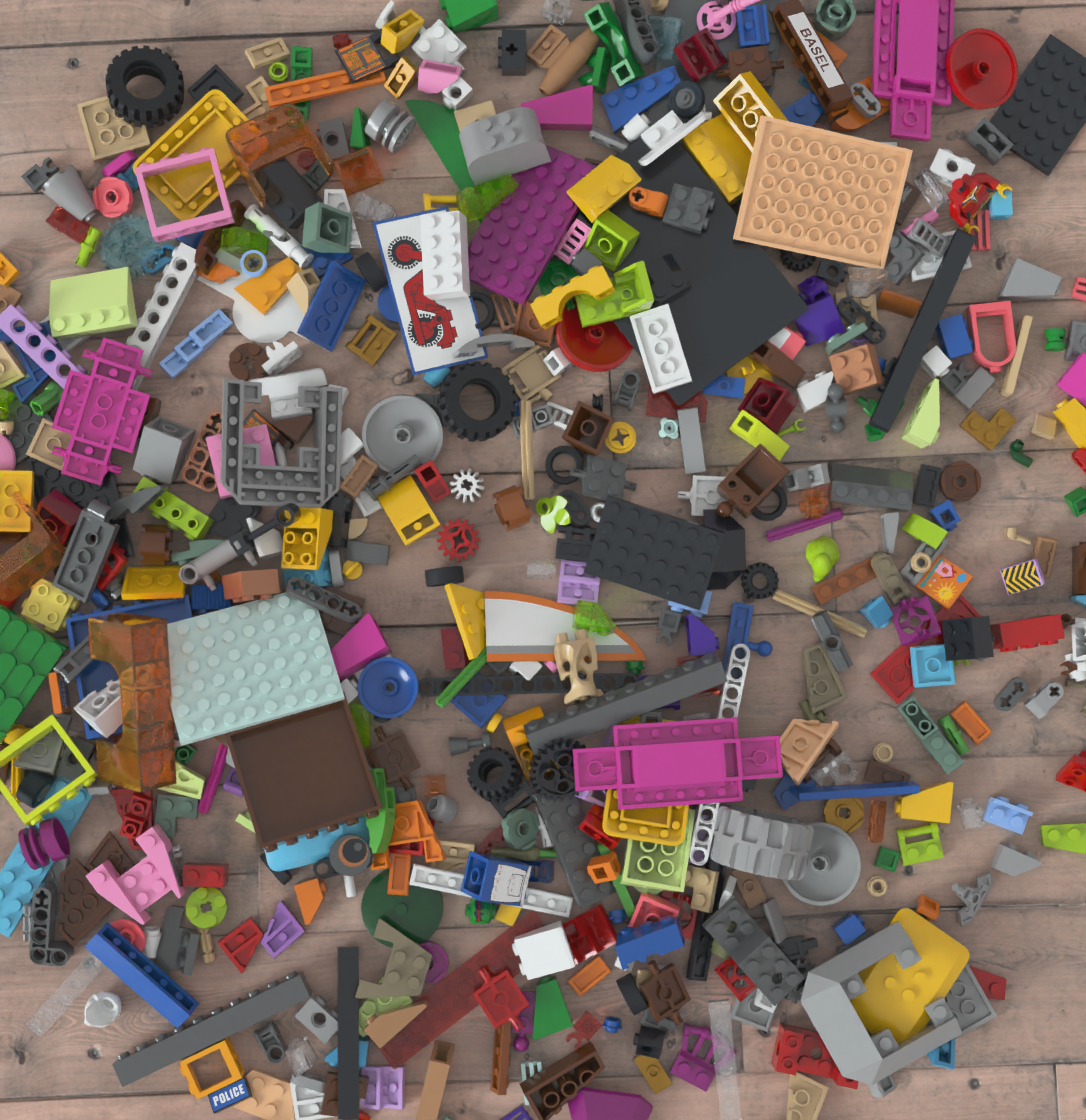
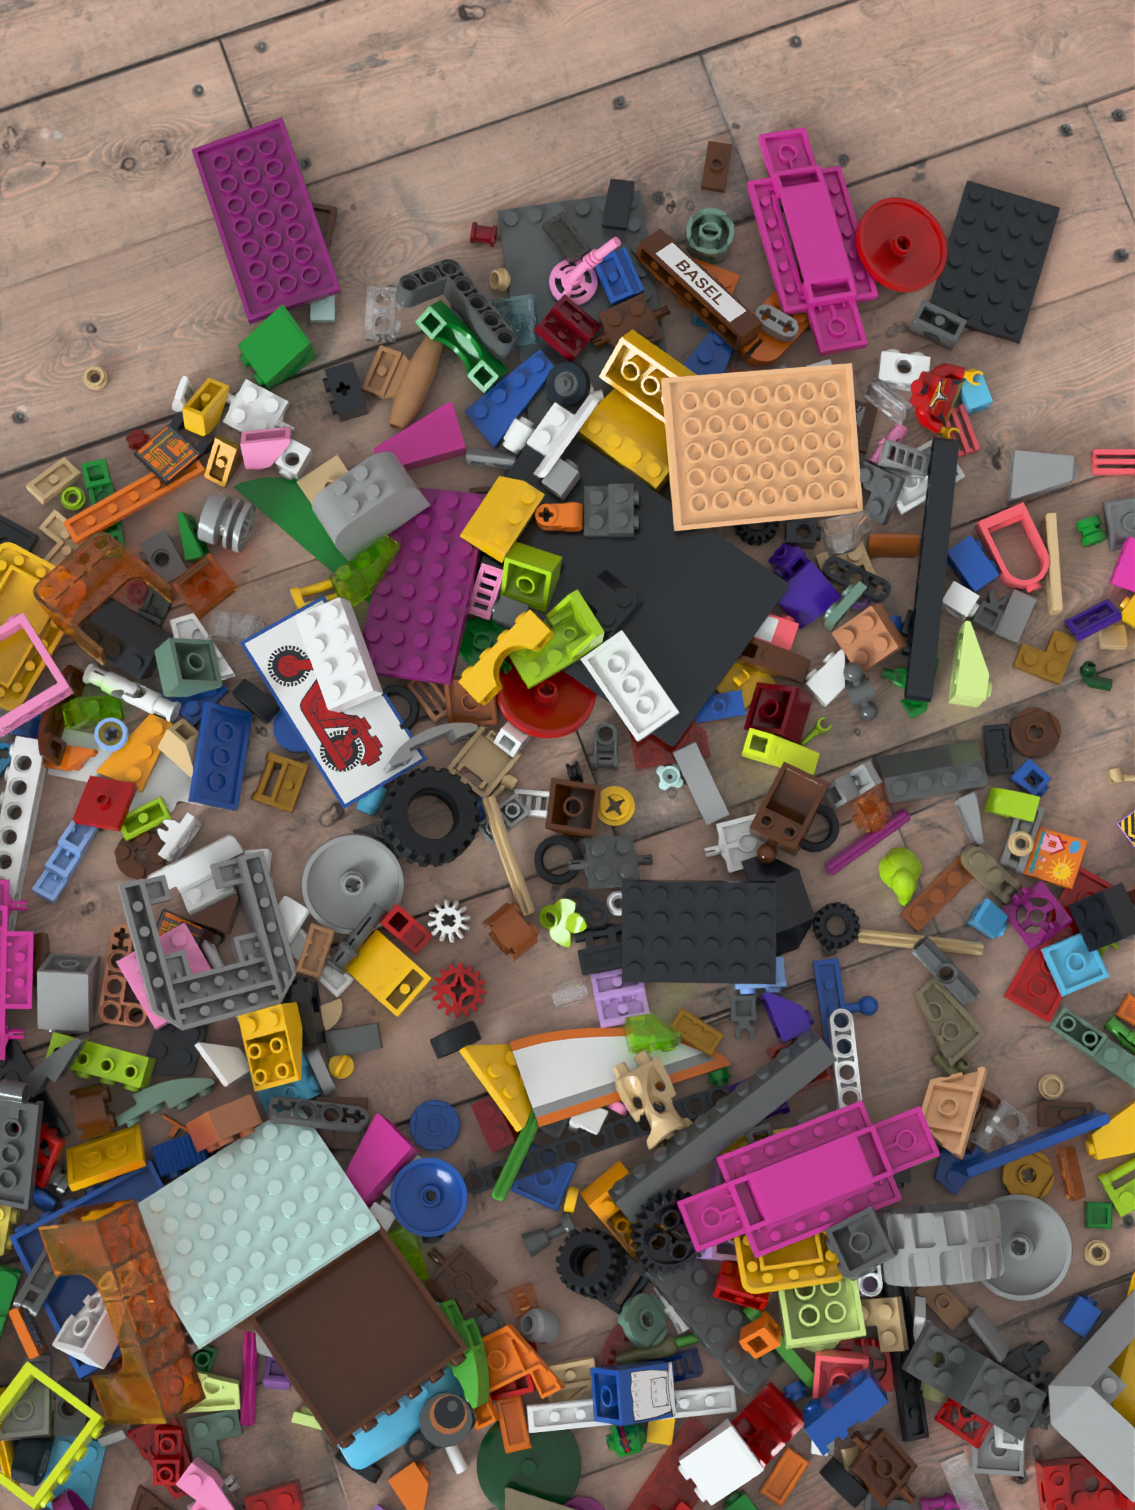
camera: 15 degrees left, 5 degrees down
piece [179,503,301,591] -> none
green tile [578,47,611,93] -> none
none -> red plate [72,776,138,832]
none -> lime slope [121,796,172,841]
none -> blue tile [409,1100,461,1151]
none -> light grey brick [541,458,581,501]
none -> pearl gold plate [668,1008,725,1057]
none -> dark grey plate [825,1206,897,1281]
none -> dark purple tile [1065,599,1122,642]

